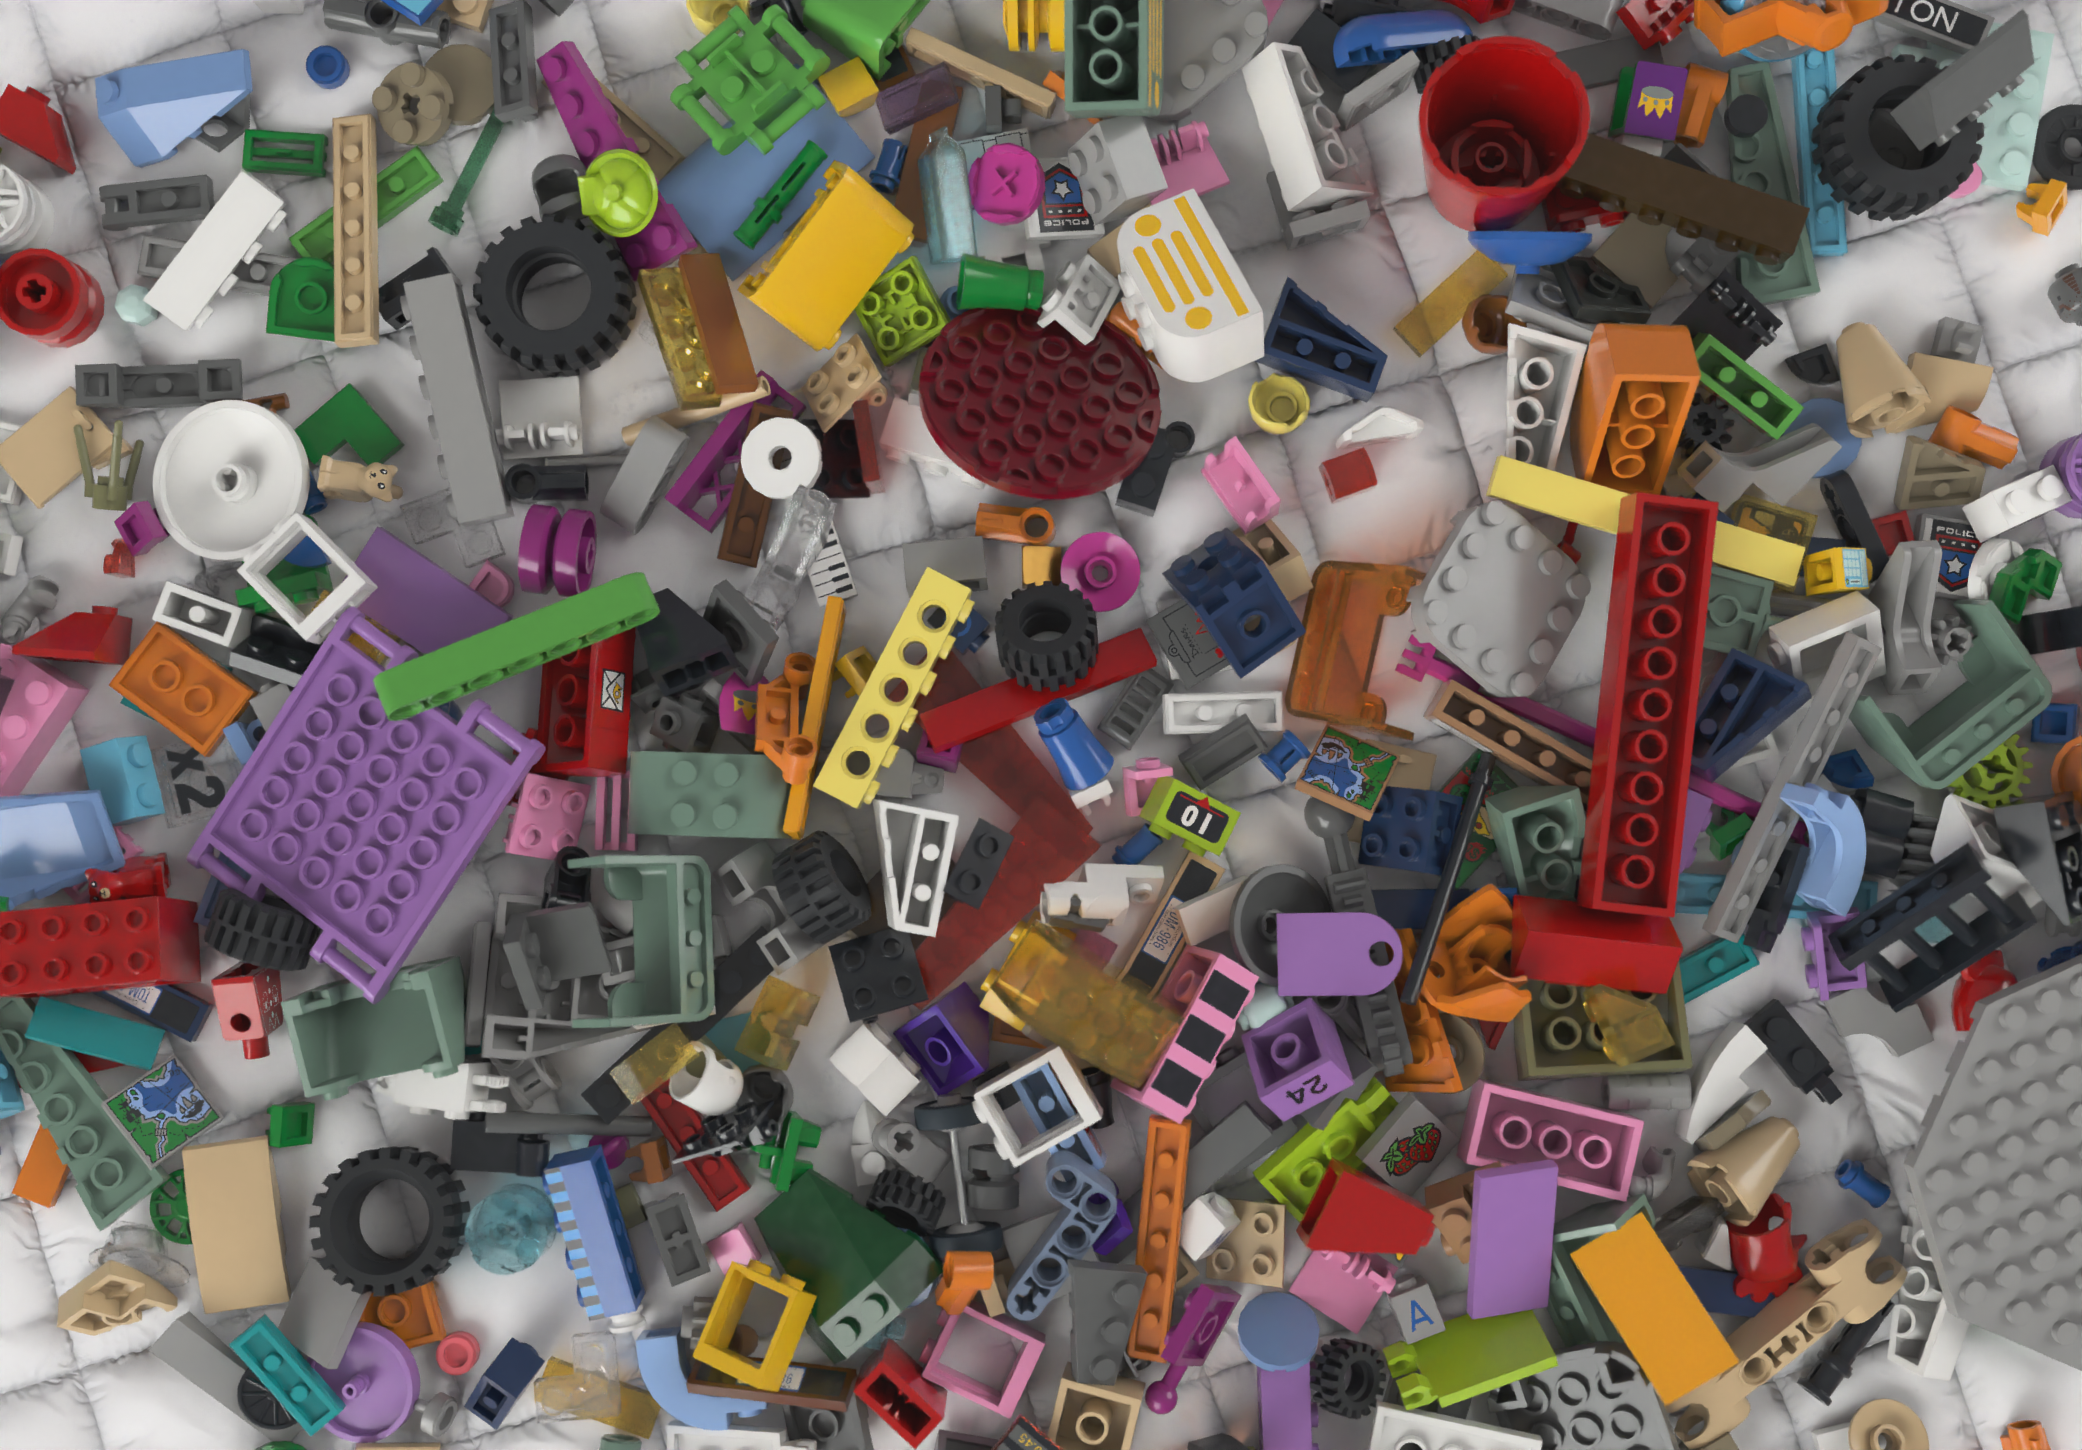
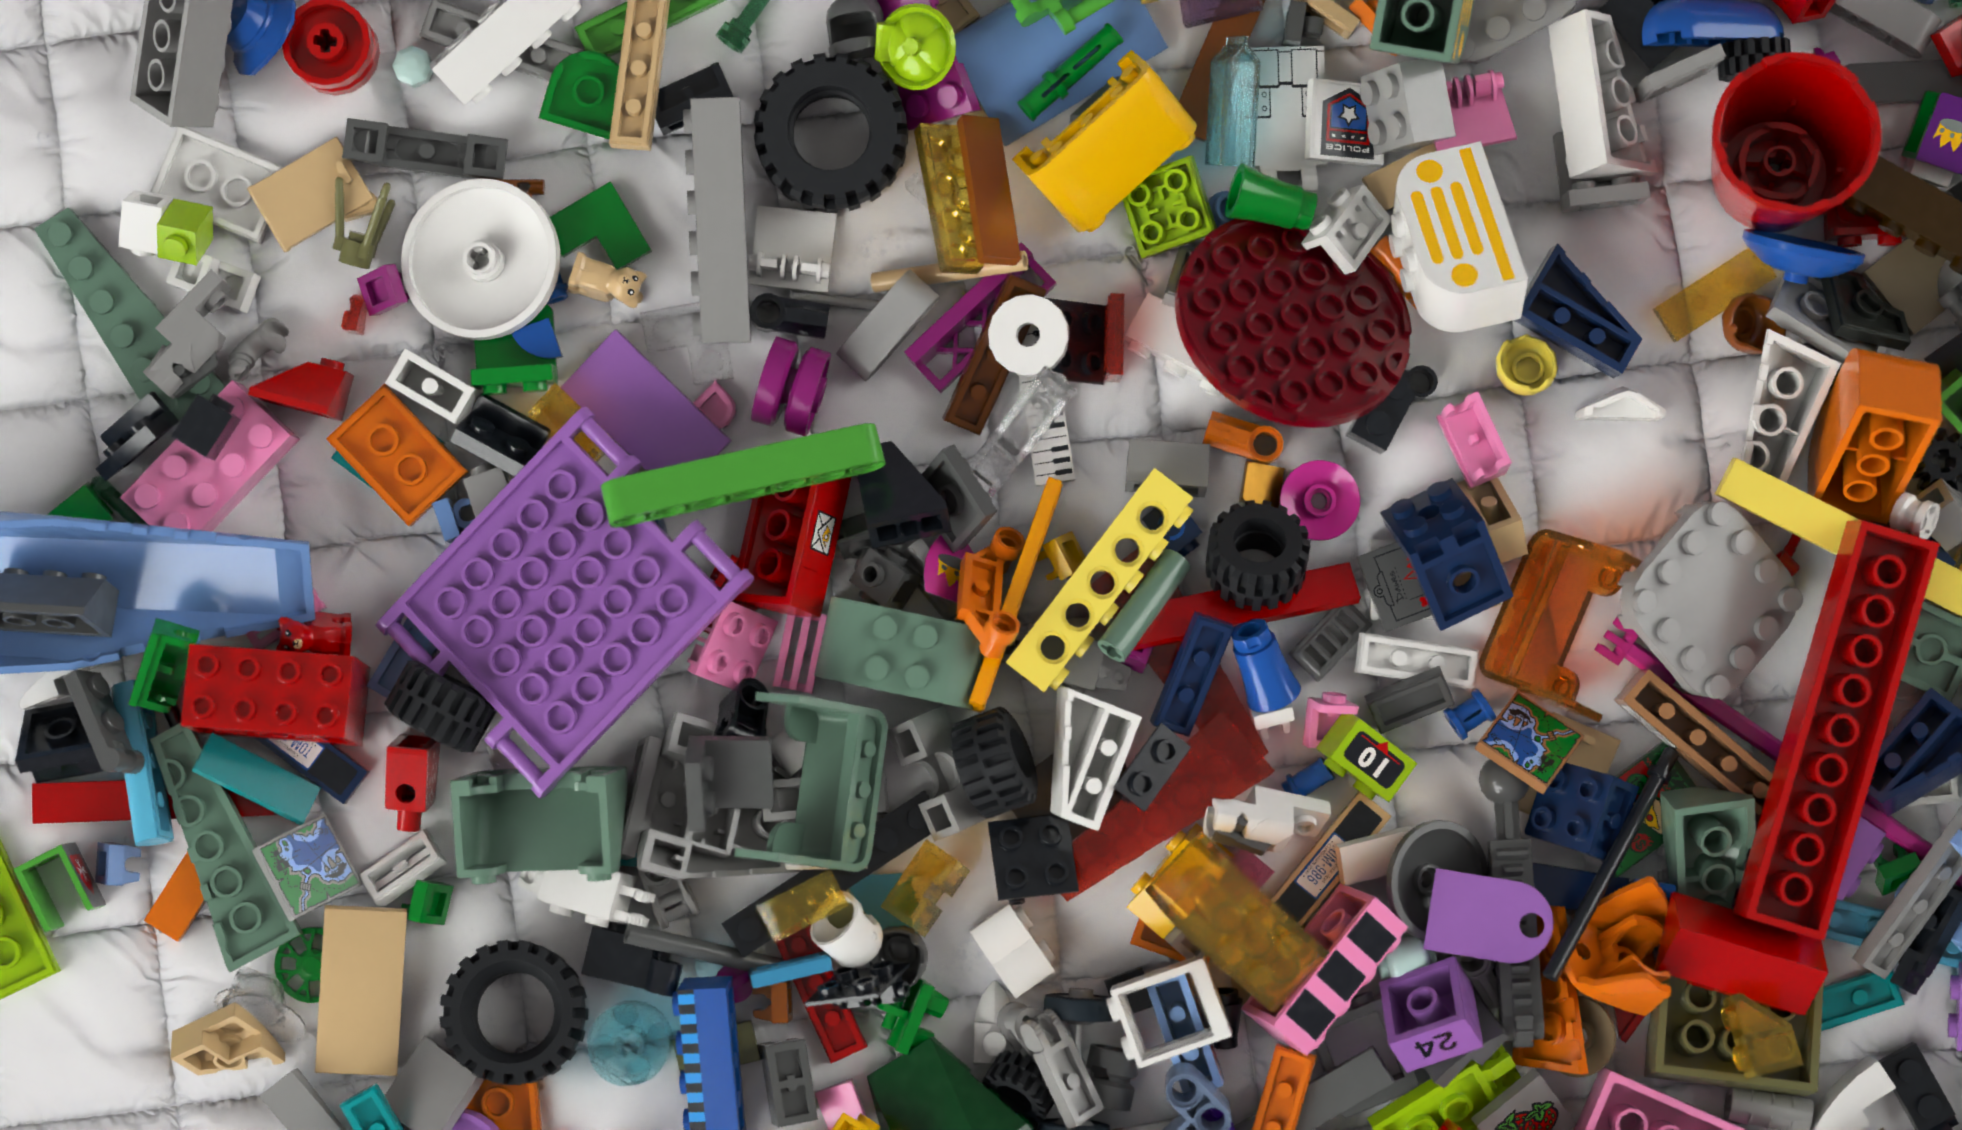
camera: 15 degrees right, 0 degrees up
medium azure brick [80,735,165,827] -> none
clear tile [150,737,241,828] -> none
white window [237,512,378,645] -> none
tan hinge [801,333,888,433] -> none
blue pin [869,138,908,194] -> none
dark purple slope [893,981,989,1096] -> none
dark pink tile [967,143,1045,226] -> none
clear red piece [1318,447,1378,504] -> none
none -> white tile [359,829,447,907]
none -> dark azure tile [748,951,833,989]
none -> light grey hinge [1020,1009,1104,1129]
none -> sand green piece [1098,549,1191,662]
none -> dark blue tile [1150,611,1235,737]
none -> white wheel [1890,492,1940,540]

